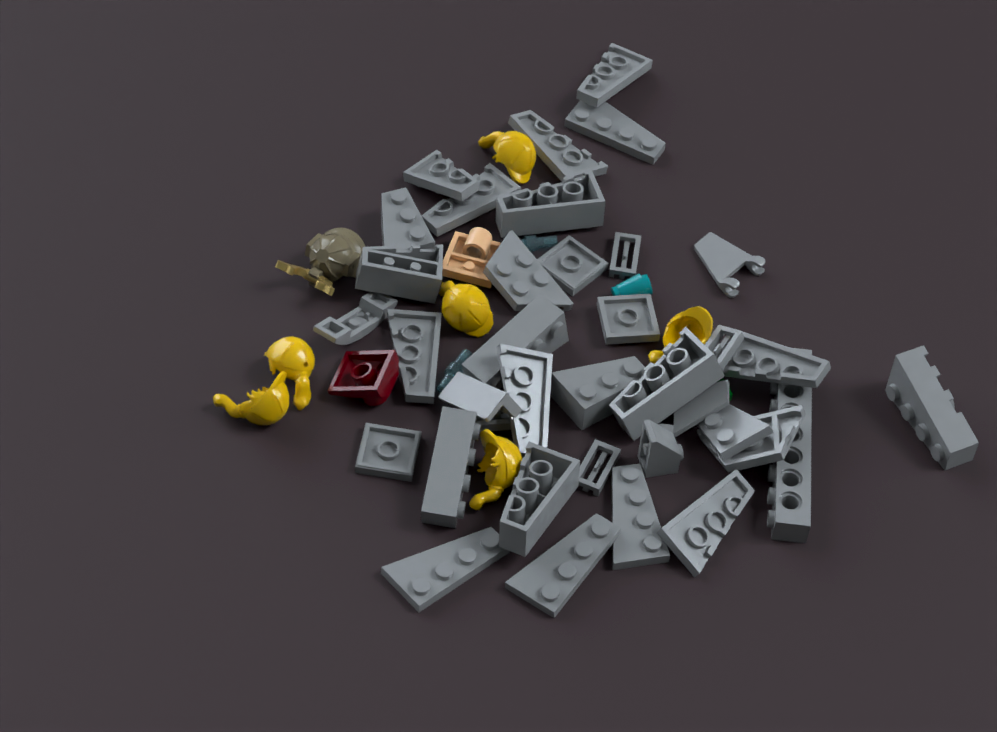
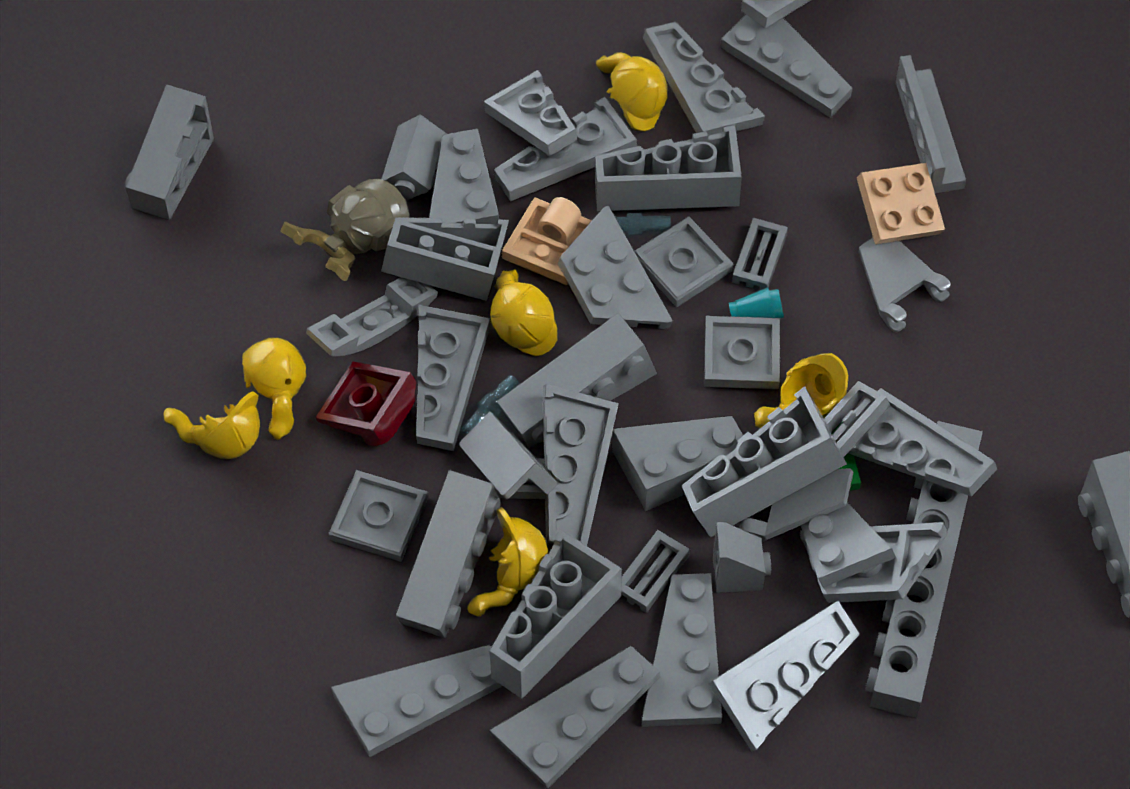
camera: 15 degrees right, 10 degrees up
none -> light grey wedge [125,84,214,220]
none -> light grey brick [381,115,446,201]
none -> light nougat plate [856,163,945,245]
none -> light grey fence [896,55,966,193]

